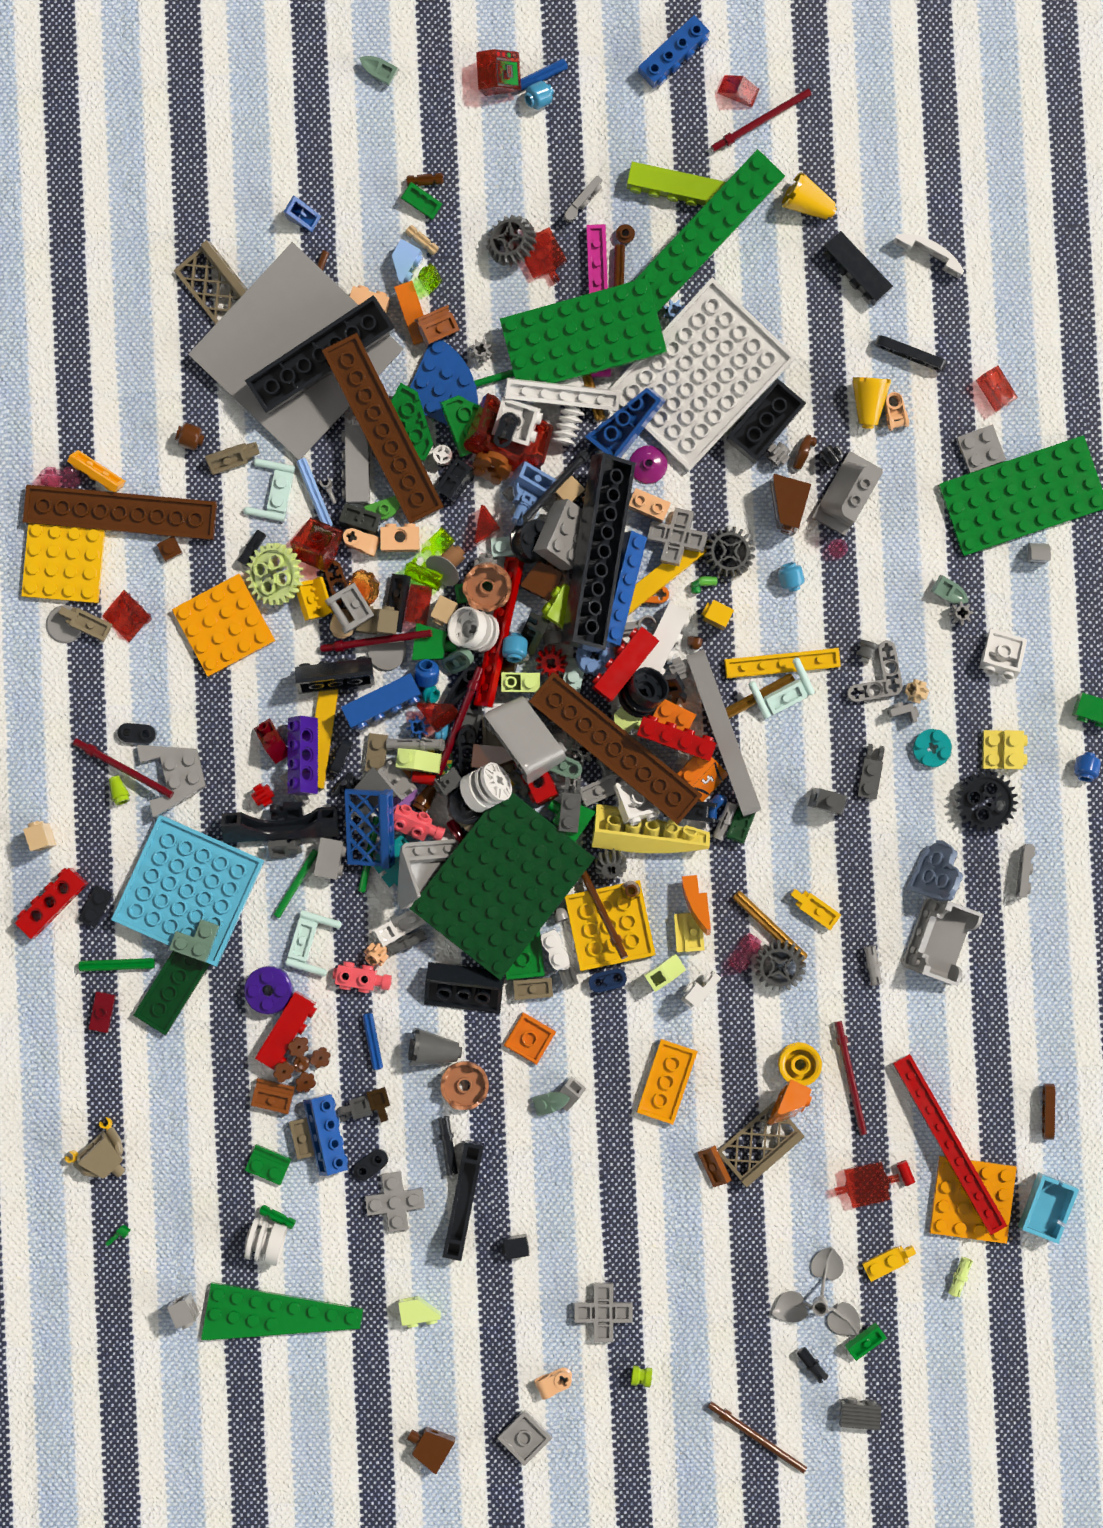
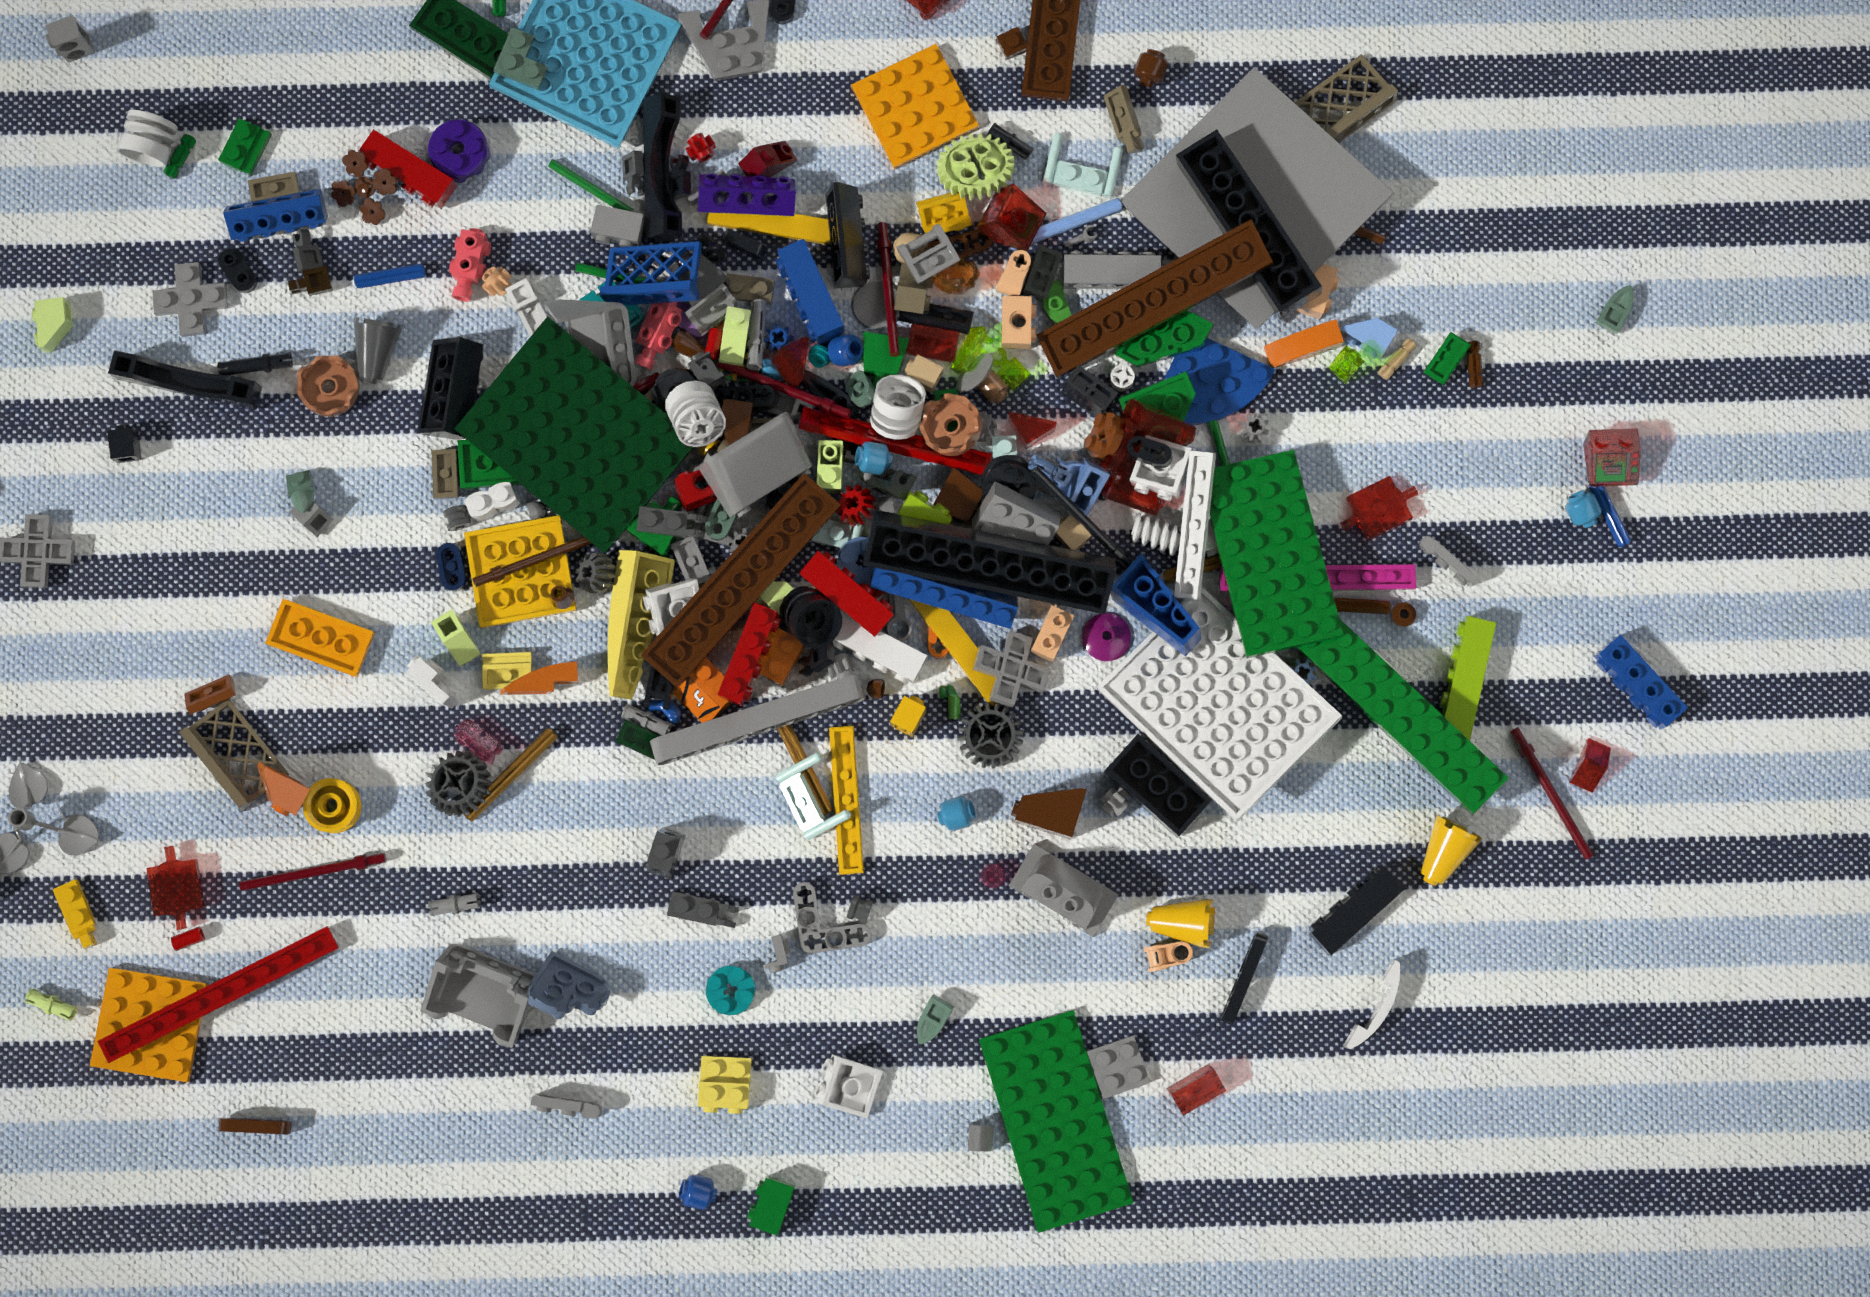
camera: 90 degrees right, 5 degrees down
green wing [201,1282,364,1340] -> none
dark orange plate [251,1078,295,1114] -> none
blue slope [284,195,321,232] -> none
light aqua plate [285,910,342,977] -> none
dark grey pin [387,929,427,956] -> none
dark orange plate [414,305,460,345] -> none
dark grey gear [486,214,537,267] -> none
orange tile [504,1012,556,1065] -> none
yellow hinge [790,889,841,930] -> none
reddish brown arm [793,434,817,469] -> none
black gear [819,444,843,468] -> none
tan gear [905,679,929,704] -> none
light grey gear [948,601,974,626] -> none
black gear [955,770,1018,833] -> none
medium azure piece [1018,1172,1079,1244] -> none

